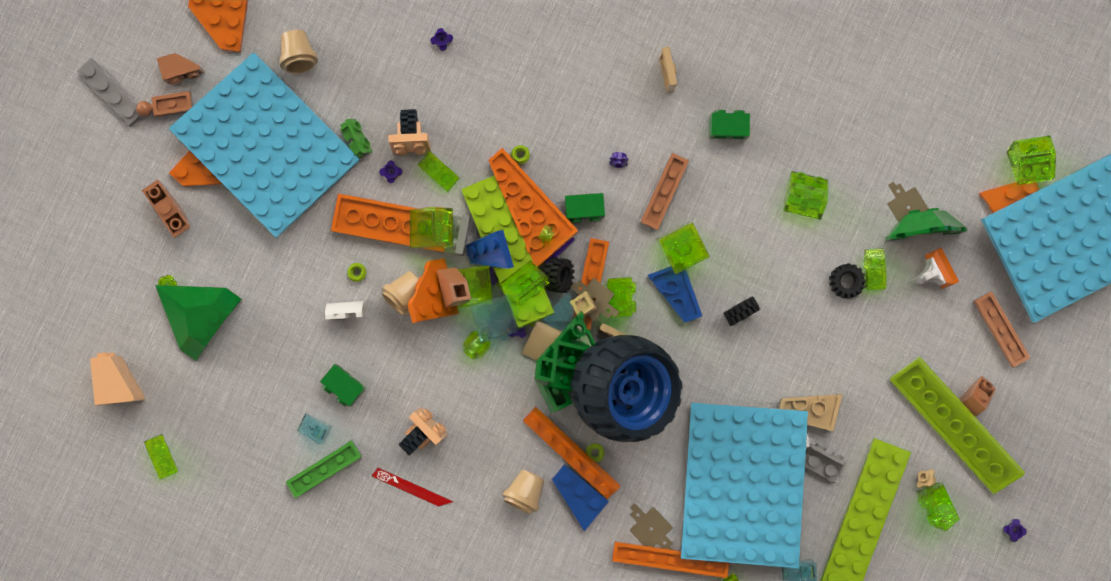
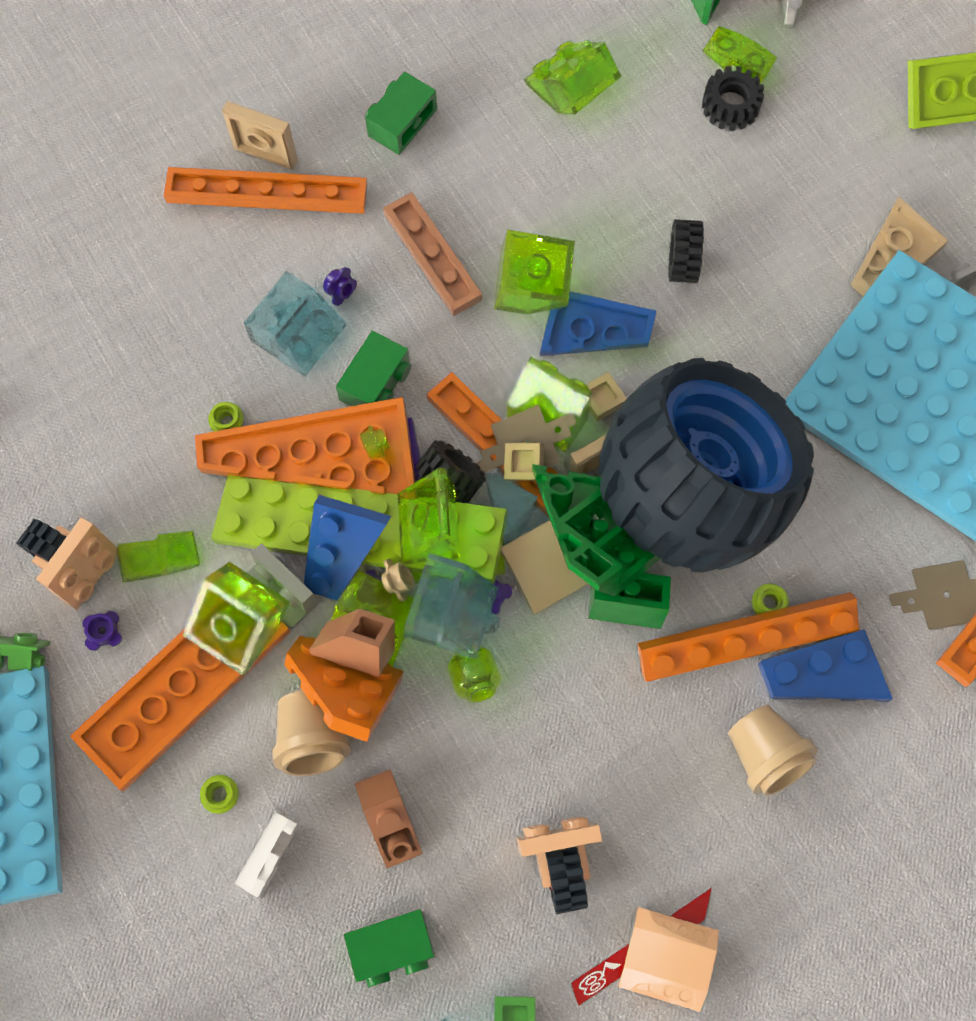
camera: 50 degrees left, 15 degrees down
none -> orange plate [164,167,368,214]
none -> clear light blue slope [243,271,346,377]
none -> nougat slope [355,769,423,868]
none -> tan plate [382,559,415,601]
none -> tan plate [578,372,627,421]
none -> light nougat slope [618,907,719,1012]

